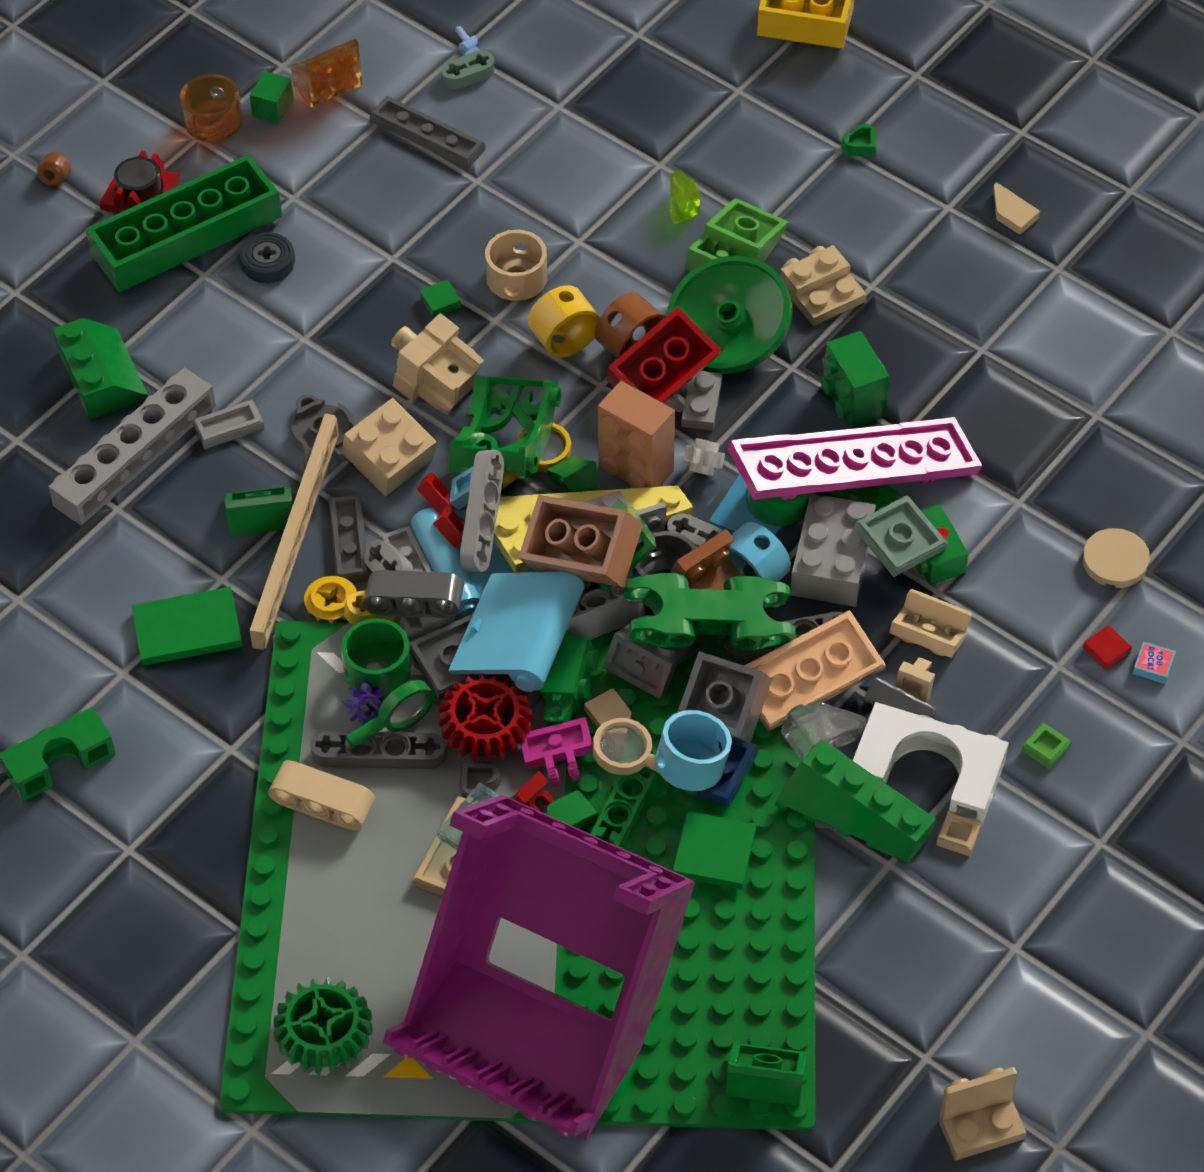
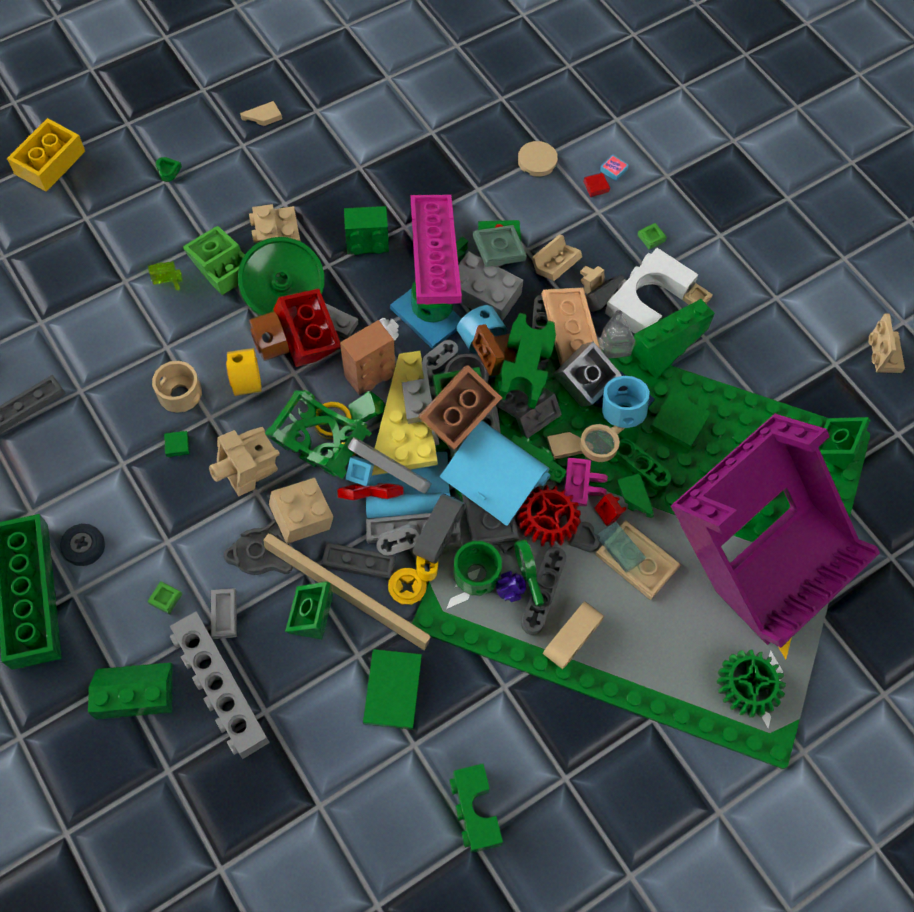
camera: 75 degrees left, 10 degrees up
none -> bright green tile [147,581,182,615]

